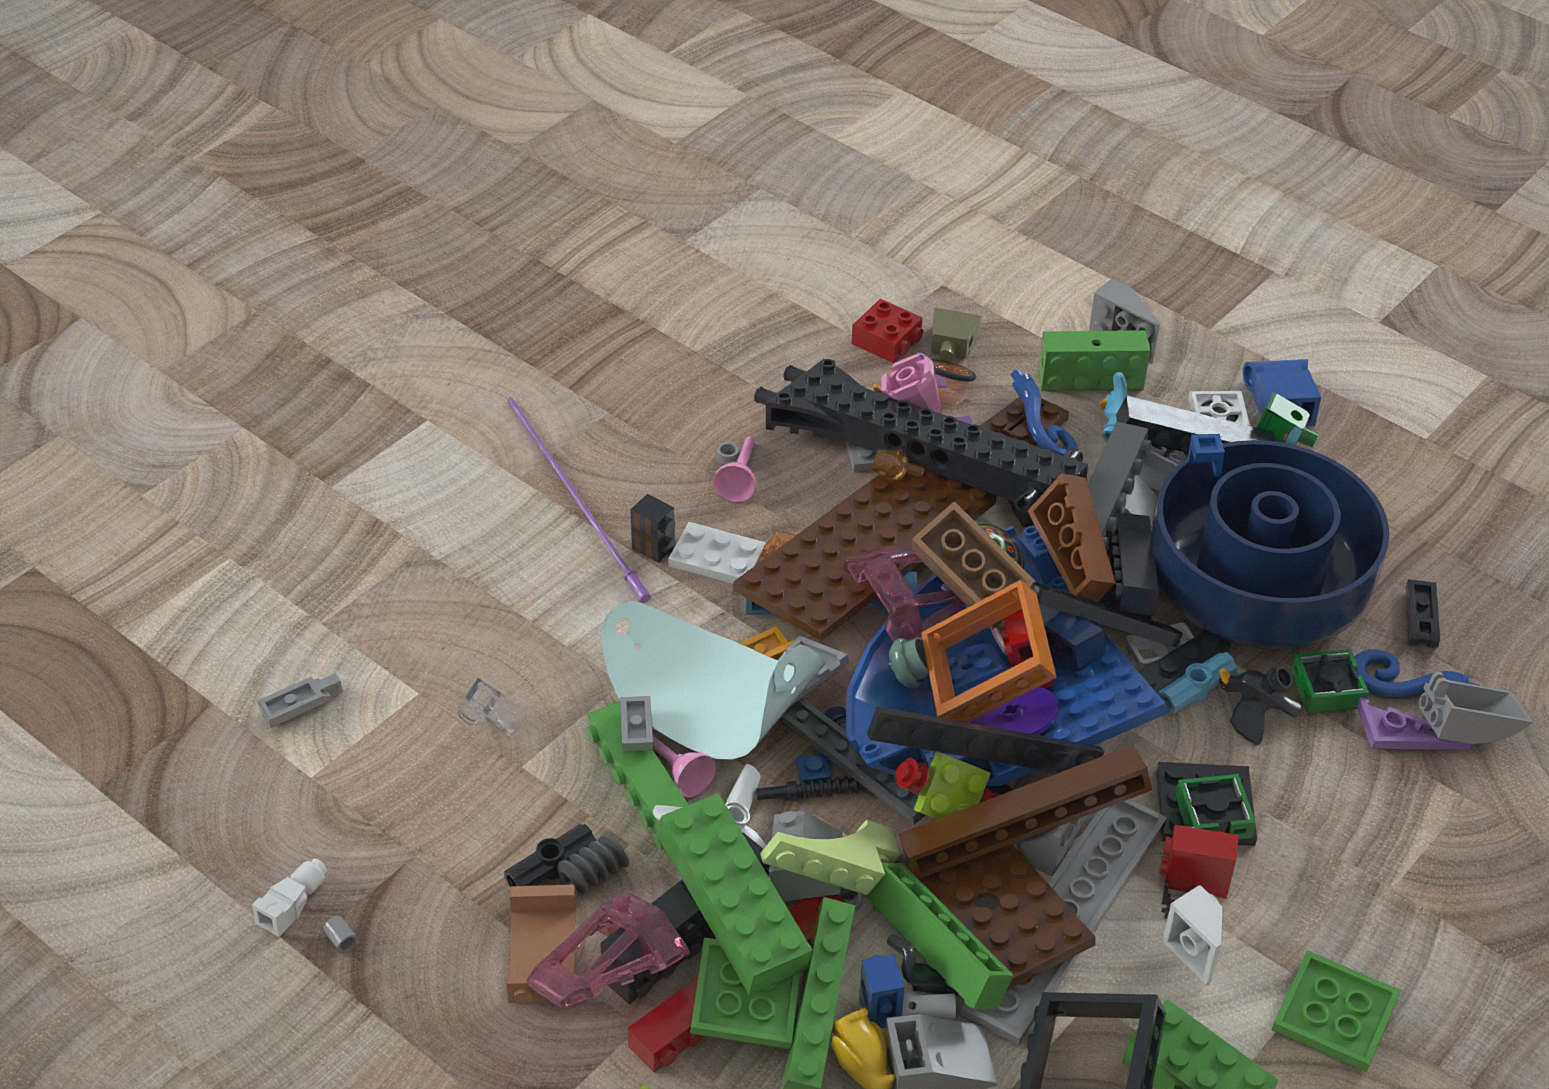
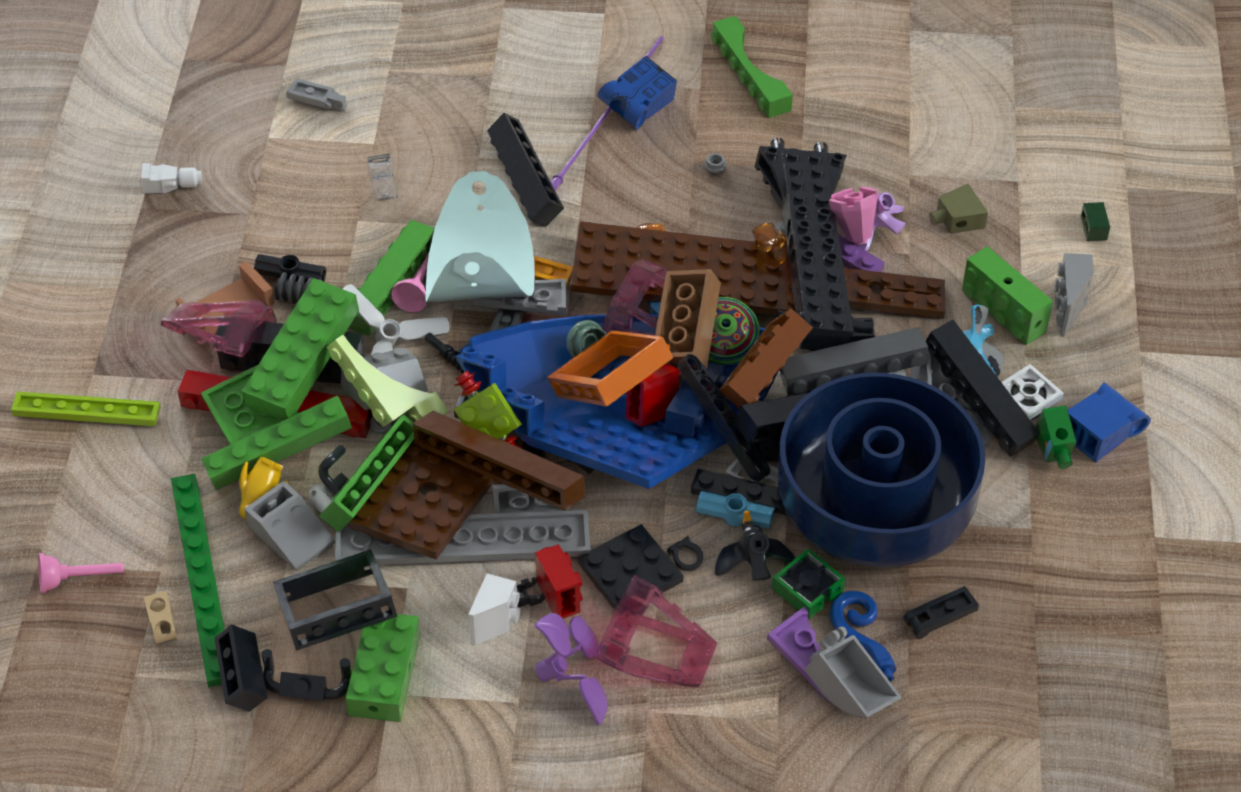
camera: 55 degrees right, 5 degrees up
light grey hinge [323,916,358,952] -> none
light grey plate [620,696,653,751] -> none
black brick [630,494,676,563] -> none
white plate [668,522,766,584] -> none
bright pink piece [713,436,757,502] -> none
red brick [851,298,923,363] -> none
blue brick [859,954,905,1028] -> none
black plate [867,706,1105,773] -> none
wheel [930,359,976,382] -> none
dark purple piece [969,687,1059,735] -> none
blue plant [1010,369,1078,456] -> none
piece [1175,774,1256,839] -> none
blue panel [1188,434,1225,477] -> none
bright green plate [1272,950,1401,1072] -> none
none -> black brick [487,113,564,227]
none -> medium lavender plant [534,613,608,725]
none -> clear pink windscreen [596,575,717,687]
none -> blue piece [597,56,677,130]
none -> black piece [667,536,703,571]
none -> bright green arch [711,15,793,118]
none -> dark green piece [1080,202,1110,241]

